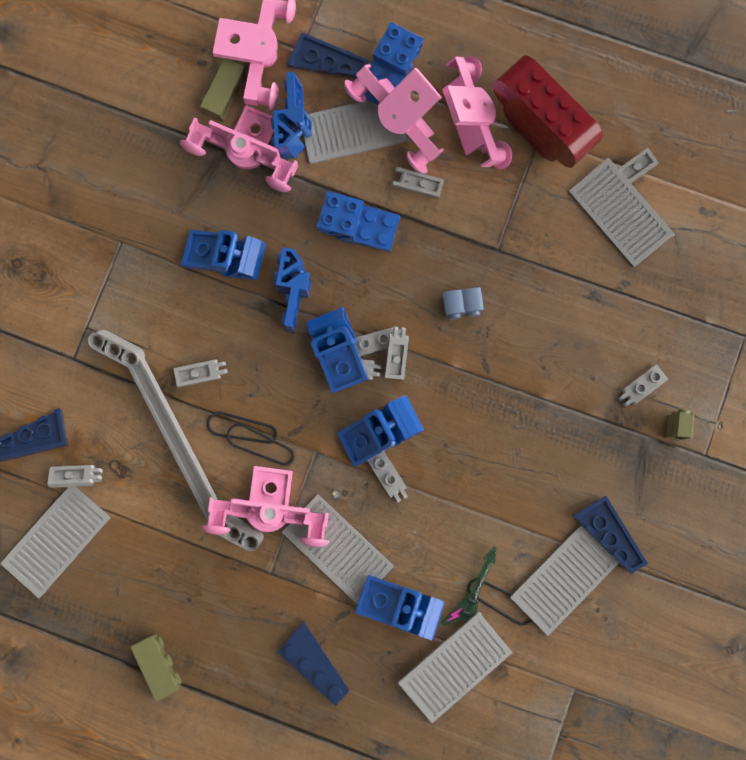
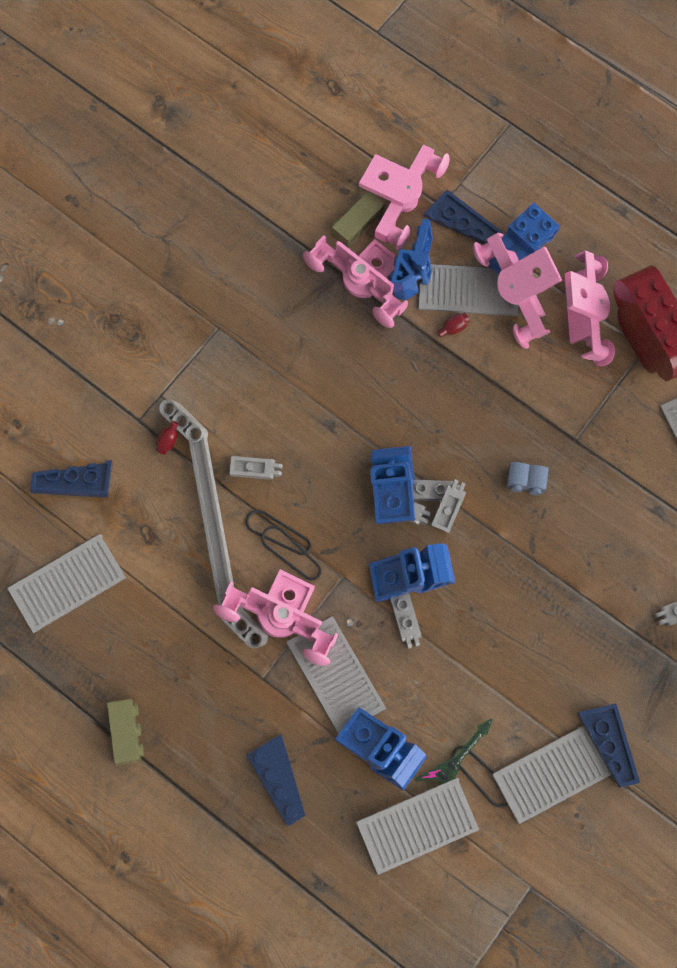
camera: 15 degrees right, 10 degrees down
light grey hinge [47,465,103,488] -> none
blue piece [181,230,266,280] -> none
blue piece [273,247,311,333] -> none
blue piece [317,191,400,253] -> none
light grey hinge [391,167,444,199] -> none
none -> dark red plant [156,421,178,454]
none -> dark red plant [437,312,470,337]

